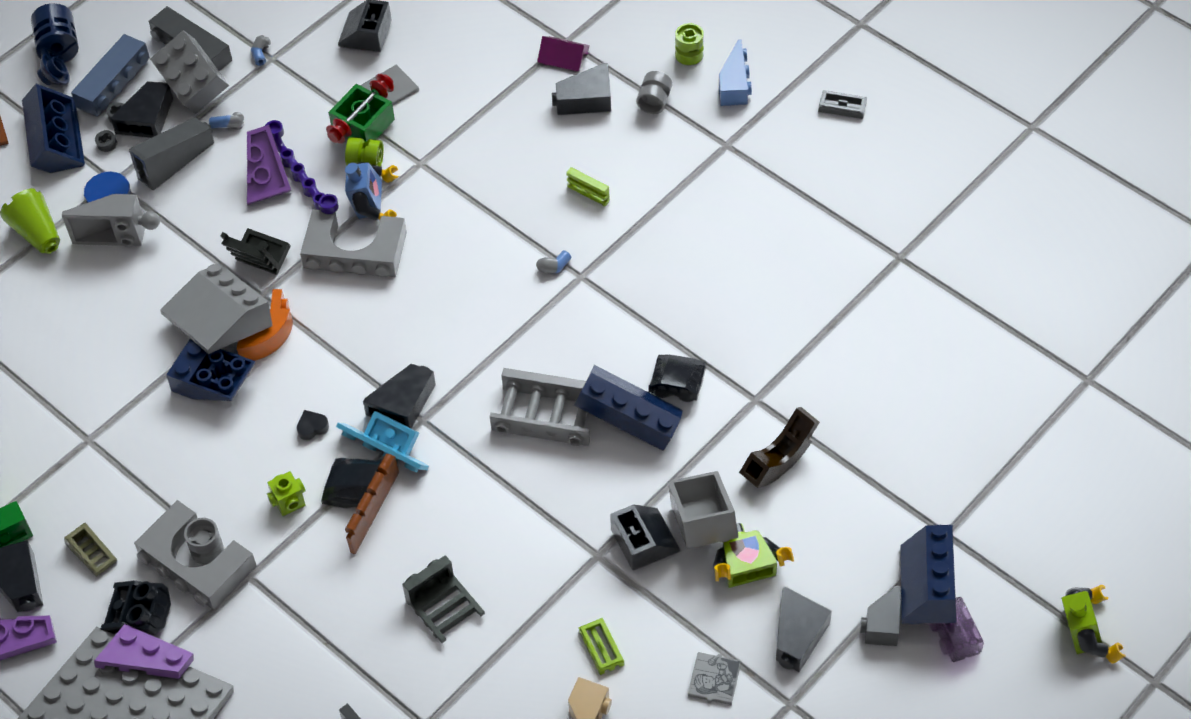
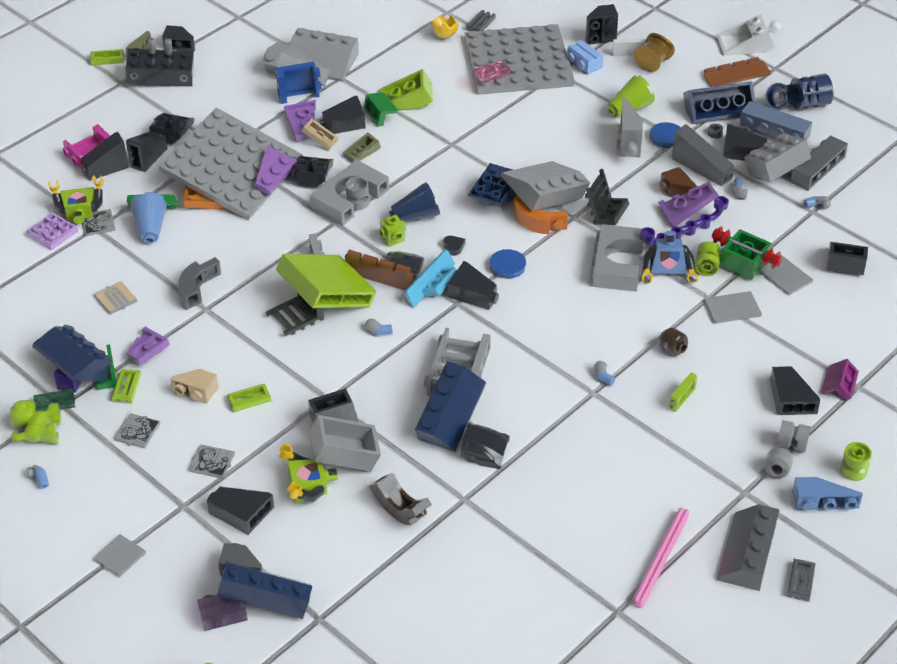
camera: 90 degrees right, 10 degrees down
none -> lime brick [276,254,377,308]
none -> tan tile [301,118,339,151]
none -> light grey plate [309,233,325,255]
none -> arm [366,319,393,335]
none -> dark blue cone [389,182,440,222]
none -> blue tile [490,249,526,278]
none -> bright pink axle [633,508,689,608]
none -> reddish brown slope [659,167,697,197]
none -> dark brown head [659,327,688,356]
none -> light grey piece [704,291,762,324]
none -> dark grey slope [717,504,780,591]
none -> light grey head [764,447,793,478]

